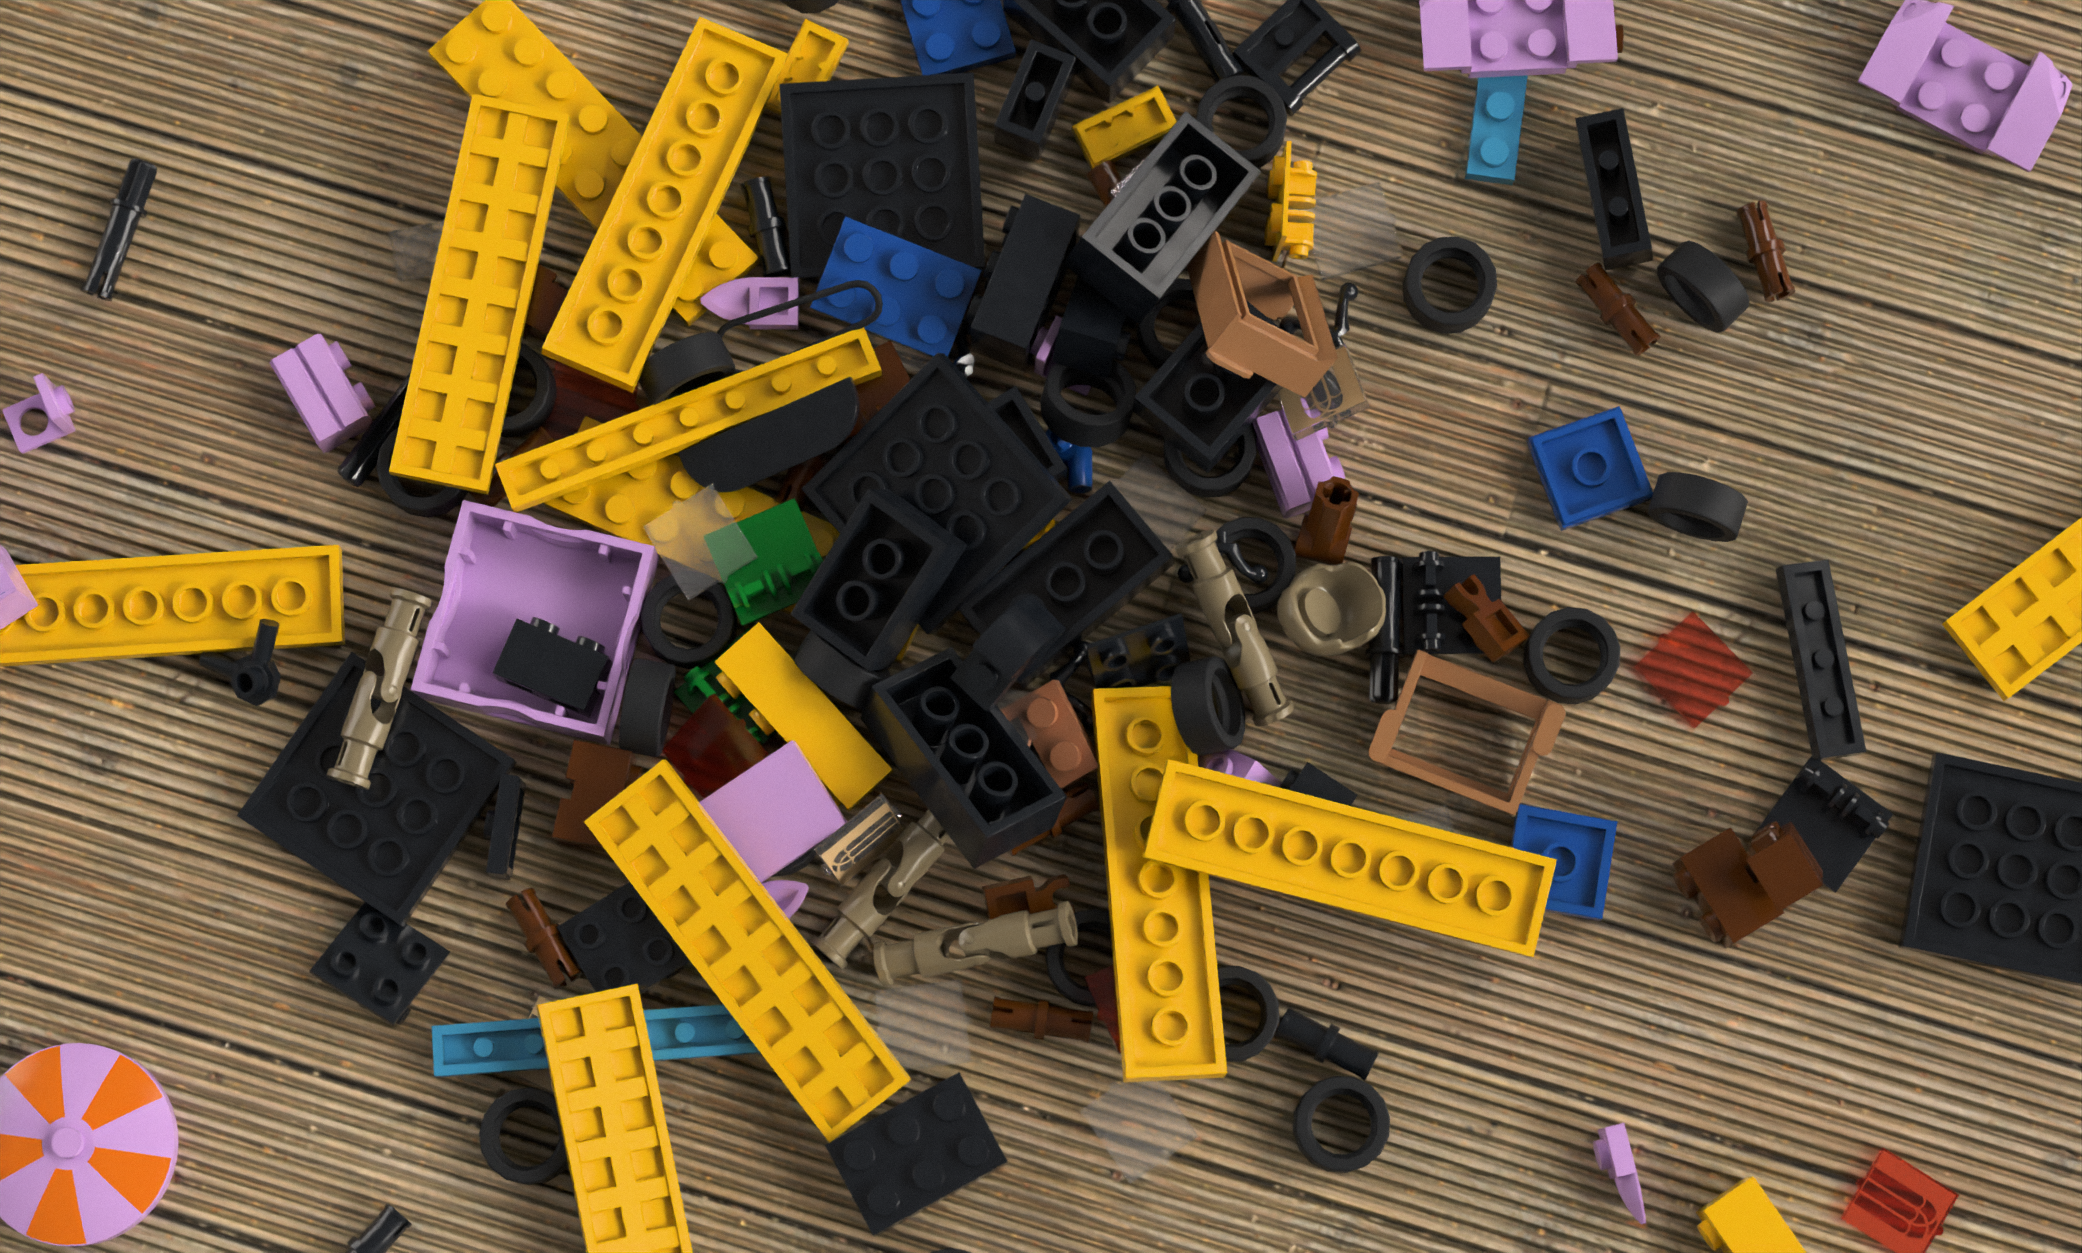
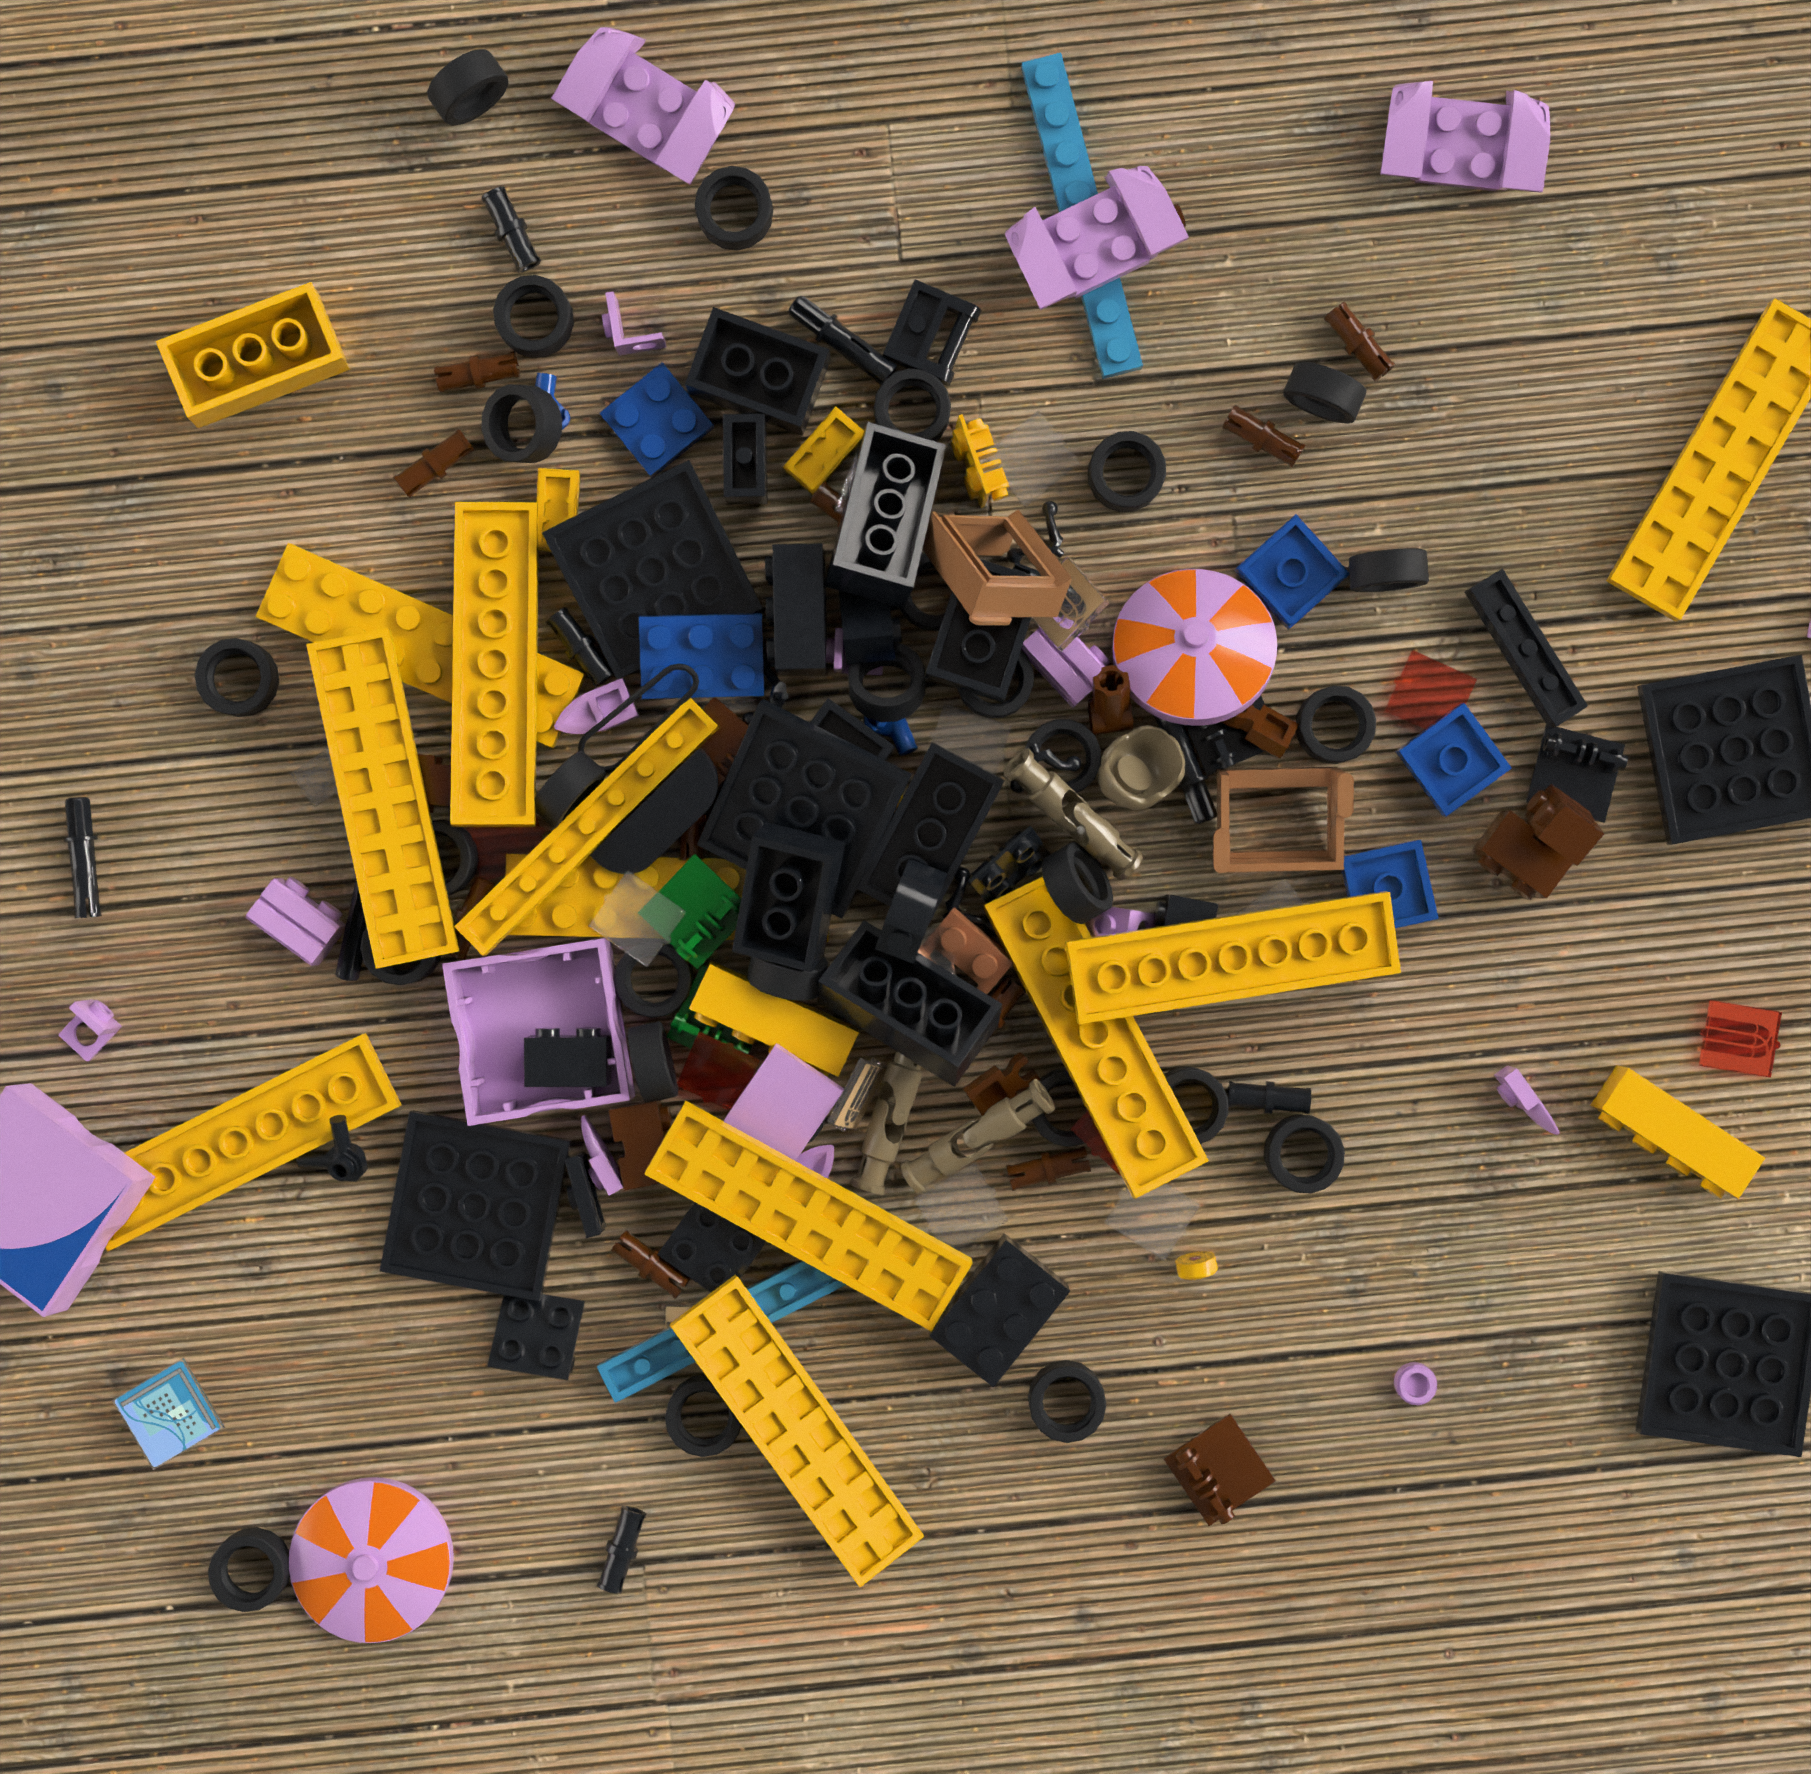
camera: 20 degrees left, 10 degrees up
dark tan piece [326,587,433,790] -> none
black brick [1575,108,1653,271] -> none
none -> black tyre [195,638,279,717]
none -> lavender plate [581,1115,623,1196]
none -> dish [1112,569,1277,726]
none -> yellow tile [1175,1251,1218,1280]
none -> blue plate [1395,703,1512,817]

